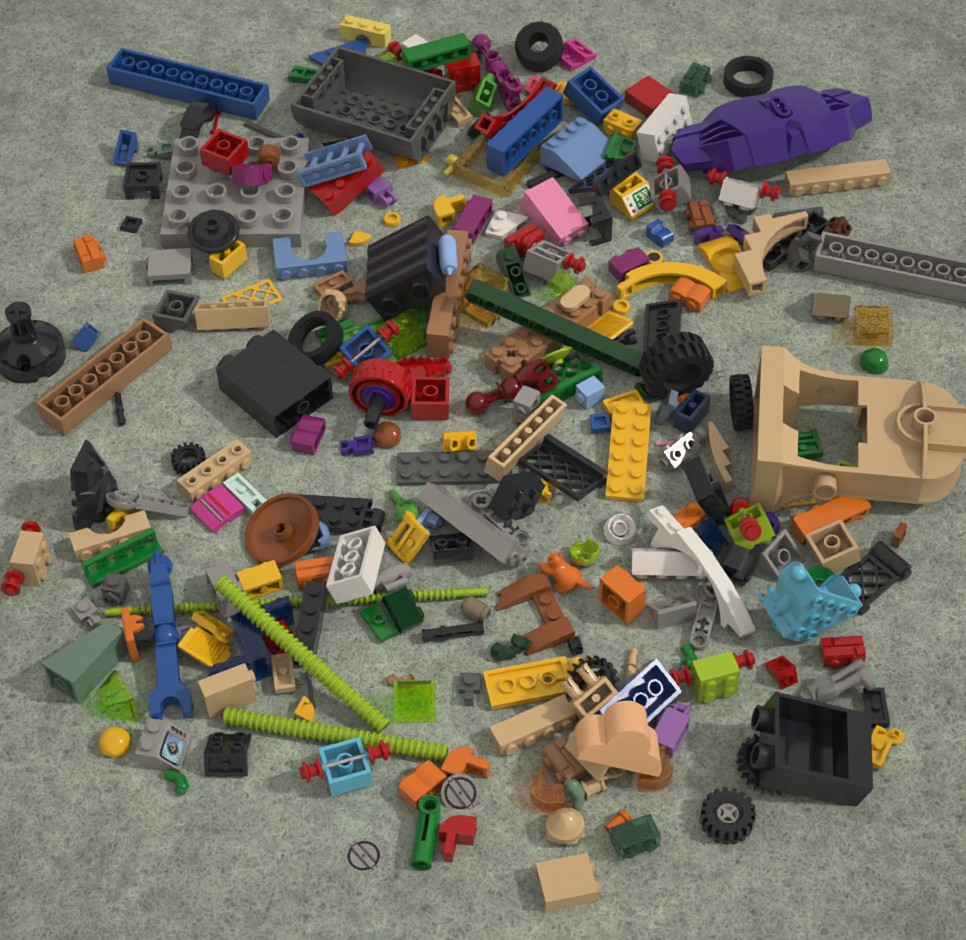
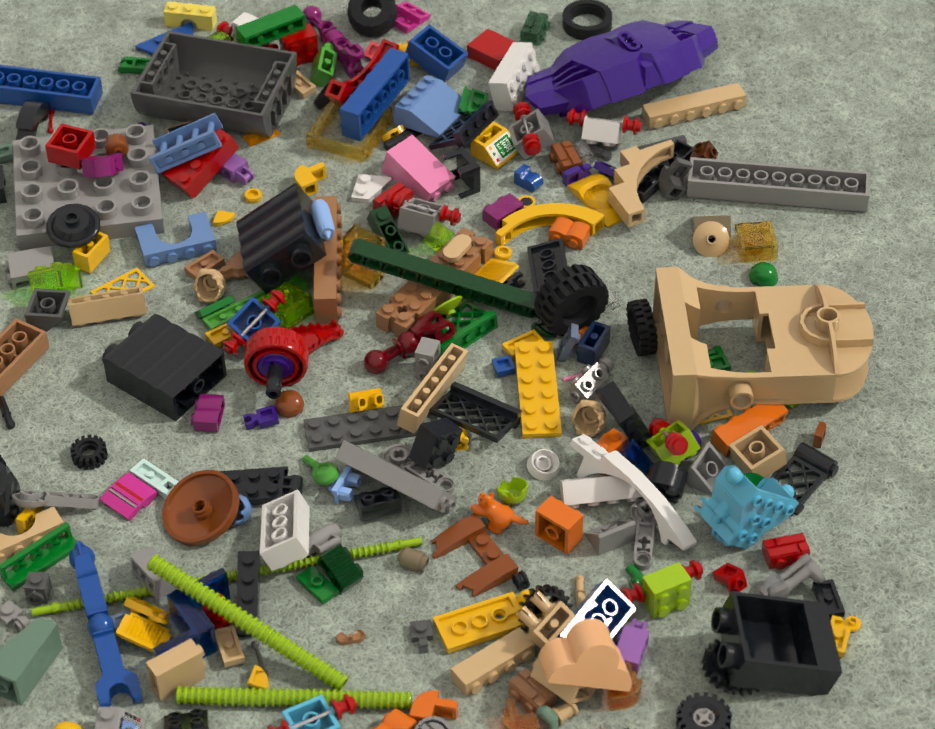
camera: 10 degrees left, 5 degrees down
clear neon green slope [96,670,140,722] -> none
orange piece [121,607,152,663] -> none
tan brick [177,439,253,503] -> none
yellow brick [237,560,284,600] -> none
dark grey bar [244,120,284,138] -> none
black tyre [288,311,344,366] -> none
orange brick [295,556,334,590] -> none
yellow plate [385,511,430,564] -> none
clear neon green slope [393,680,436,723] -> none
red brick [411,376,450,420] -> none
black pin [422,622,484,642] -> none
light yellow plate [443,154,461,177] -> none
magenta brick [452,194,493,245] -> none
dark green arm [490,633,532,661] -> none
light blue brick [575,376,605,409] -> none
yellow brick [603,109,643,140] -> none
tan slope [707,421,733,493] -> none
none -> clear neon green brick [28,262,83,294]
none -> yellow tile [381,125,405,142]
none -> tan hair [572,399,607,437]
none -> tan dish [693,221,729,257]

